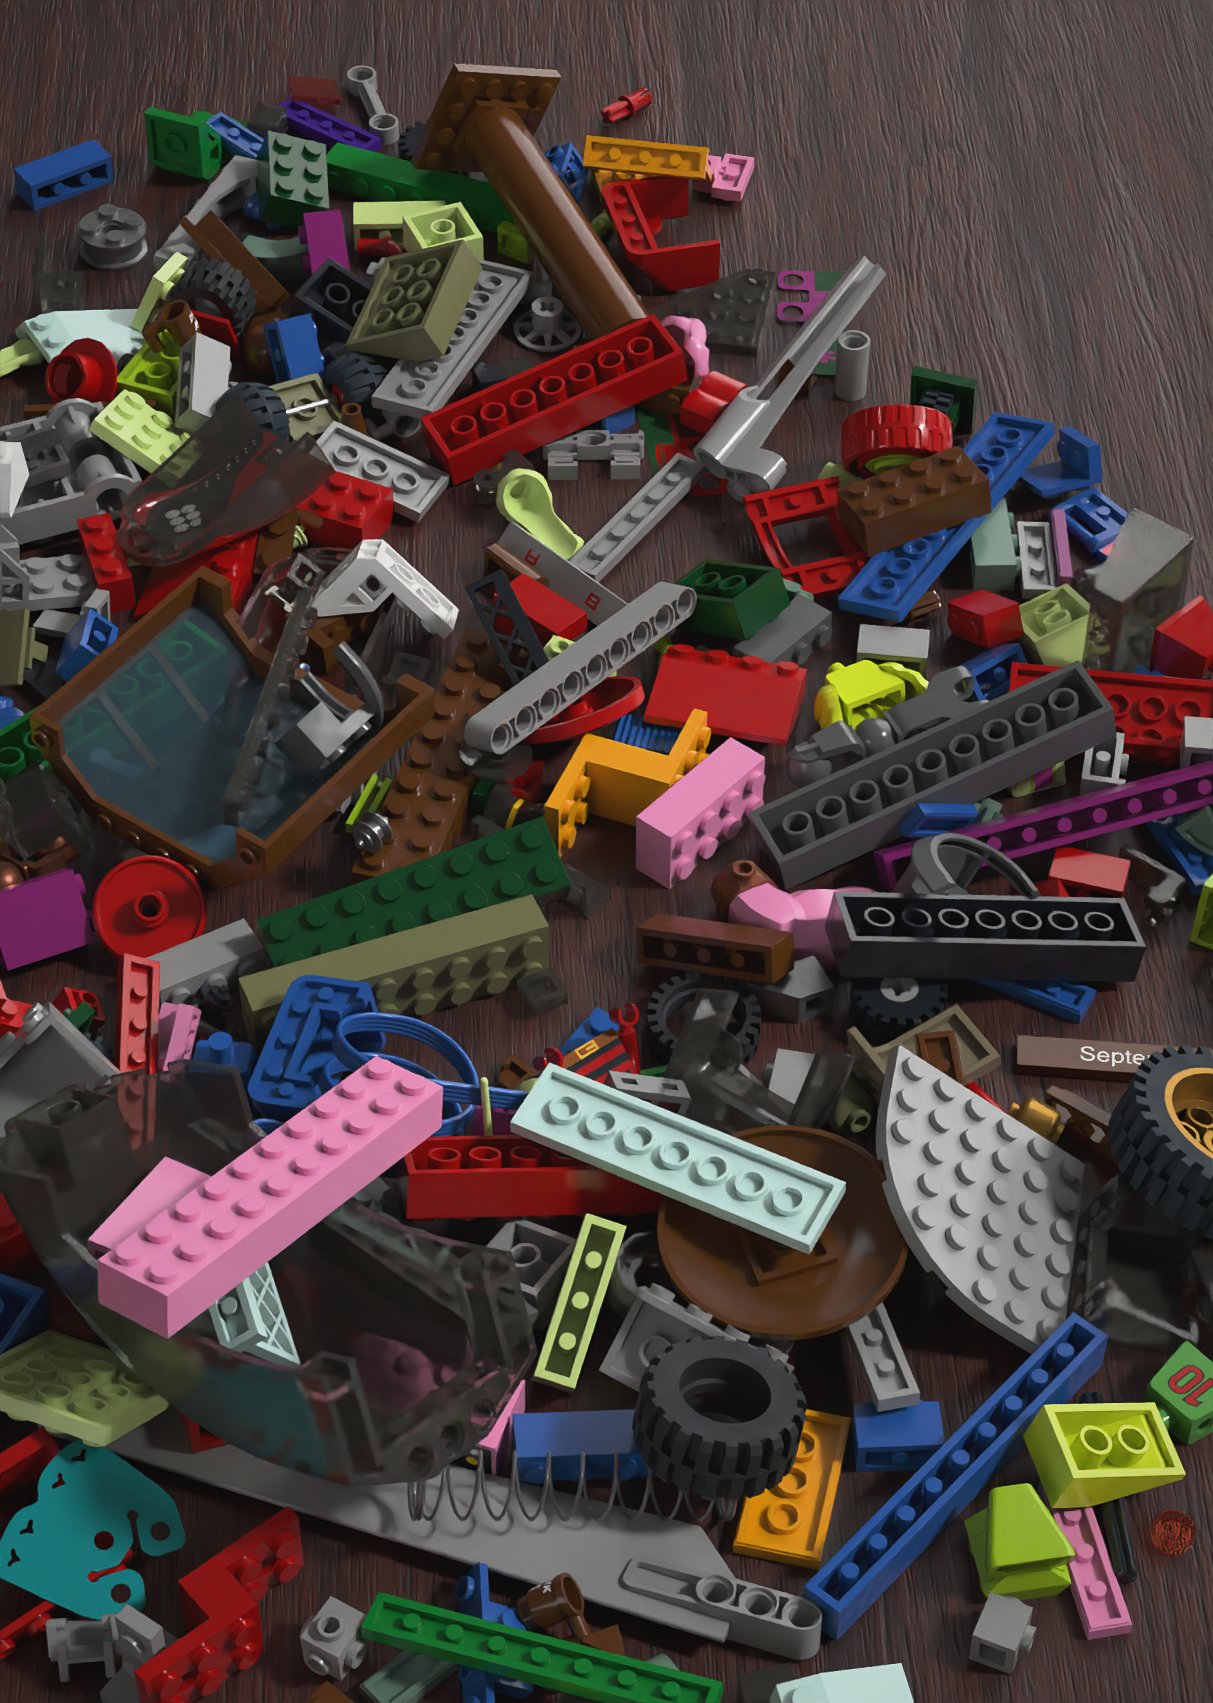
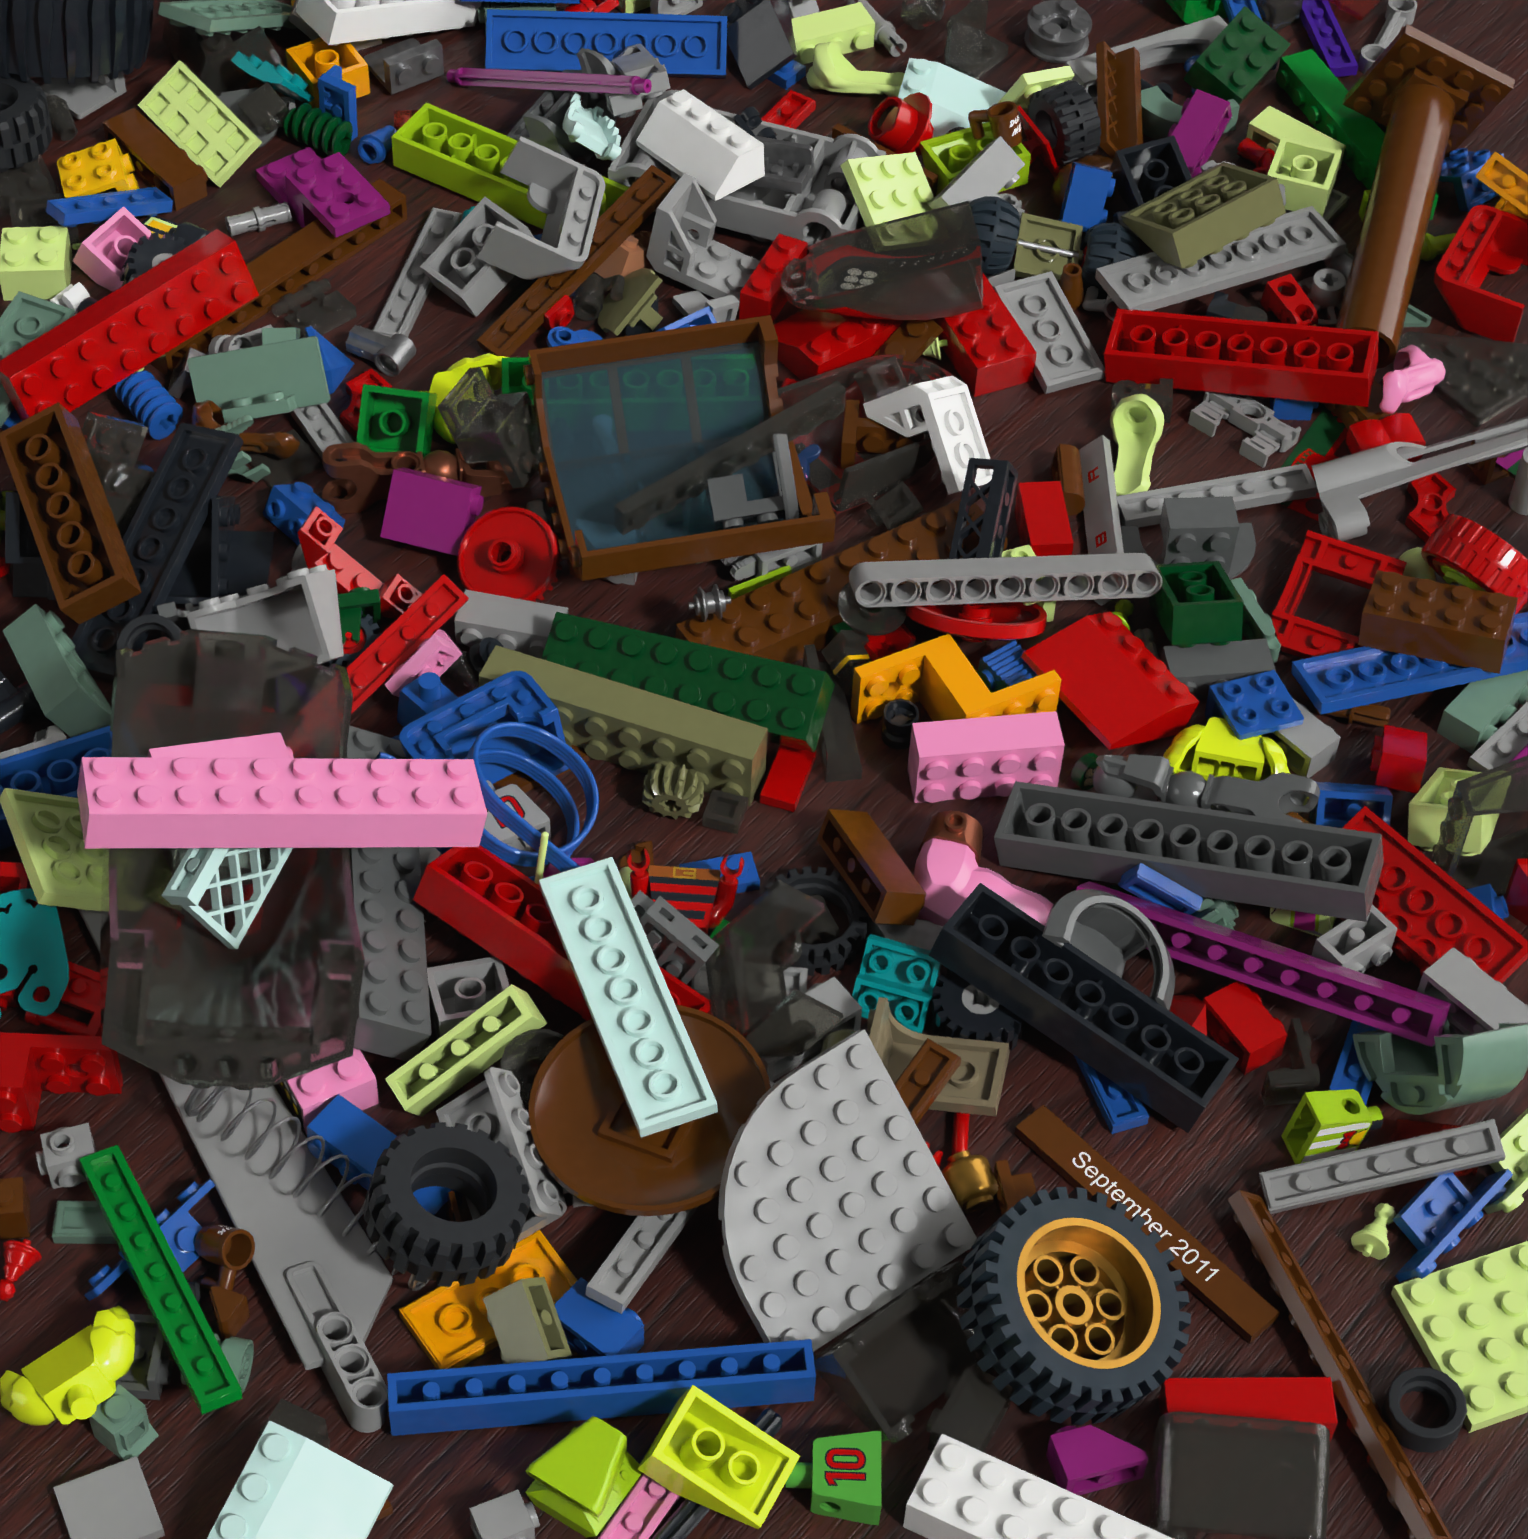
camera: 40 degrees right, 5 degrees up
none -> red plate [25,961,126,1037]
none -> olive brick [483,1277,572,1364]
none -> olive gear [642,762,705,820]
none -> red tile [760,745,816,812]
none -> teal slope [852,934,942,1034]
none -> black wheel [881,699,919,749]
none -> dark green tile [1071,753,1098,790]
none -> dark grey piece [1121,496,1256,580]
none -> blue bracket [1205,670,1304,740]
none -> red leg [1260,274,1318,326]
none -> red tile [1405,472,1456,543]

